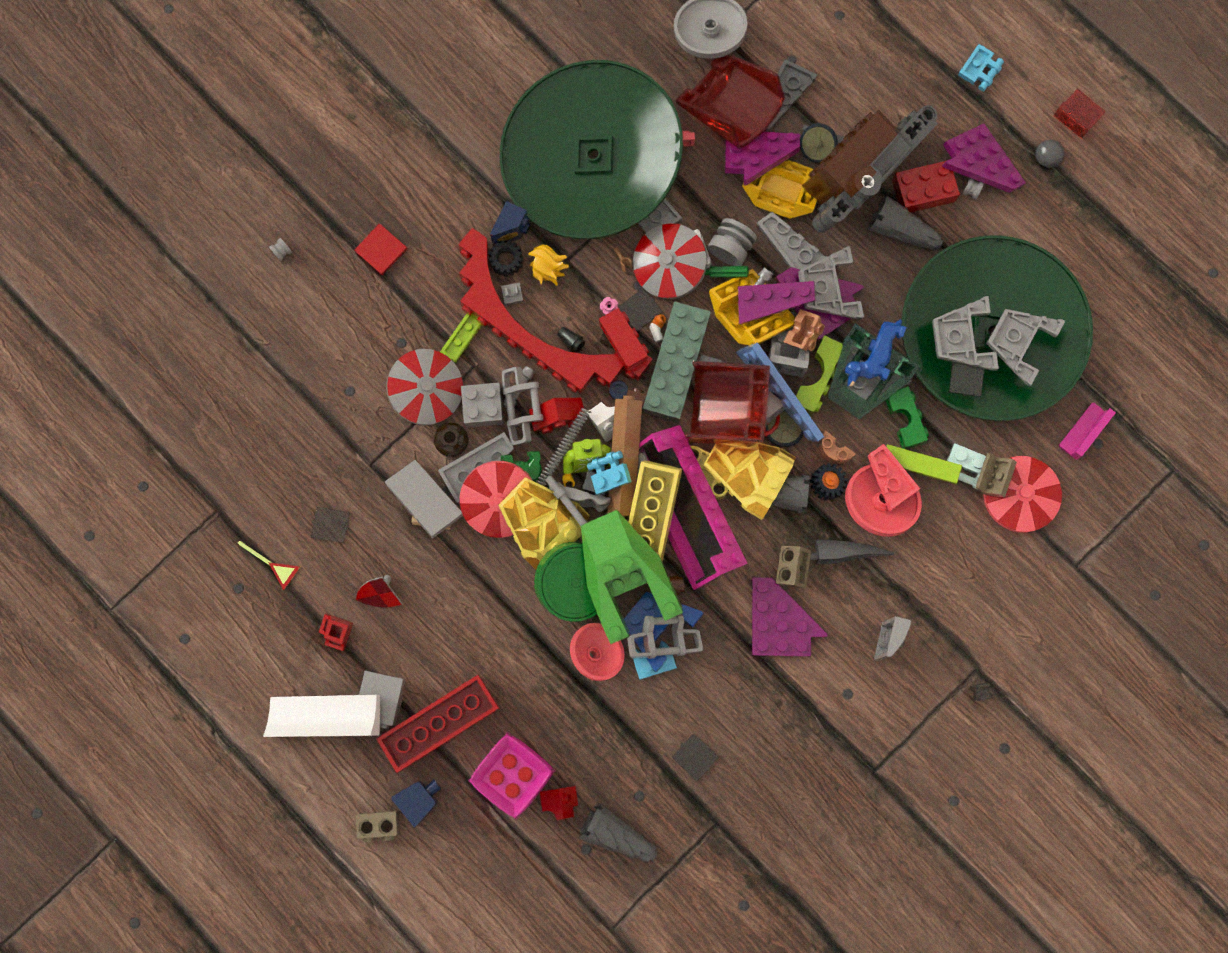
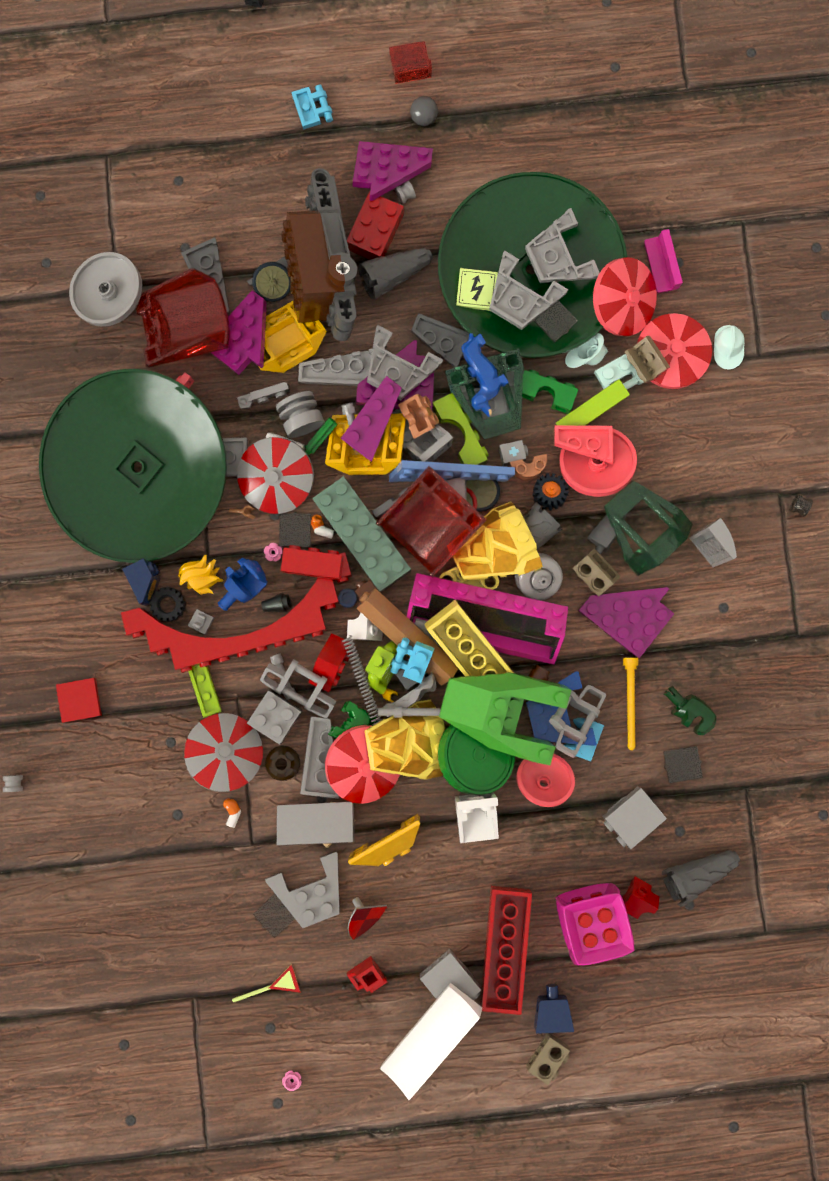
camera: 55 degrees left, 5 degrees up
none -> blue piece [218,558,267,611]
none -> arm [223,798,241,828]
none -> light grey hinge [237,382,290,409]
none -> light grey wing [265,851,340,928]
none -> bright pink plate [282,1071,302,1091]
none -> yellow slope [348,814,420,866]
none -> dark grey wing [411,313,469,370]
none -> white bracket [455,792,499,843]
none -> yellowish green tile [456,268,498,311]
none -> light grey brick [498,440,528,467]
none -> light grey wheel [515,553,563,601]
none -> light aqua piece [565,333,608,368]
none -> dish [593,257,657,336]
none -> light grey brick [602,786,667,849]
none -> clear green windscreen [604,481,693,576]
none -> yellow piece [623,658,639,750]
none -> dark green piece [664,686,717,735]
none -> light aqua piece [714,325,744,370]

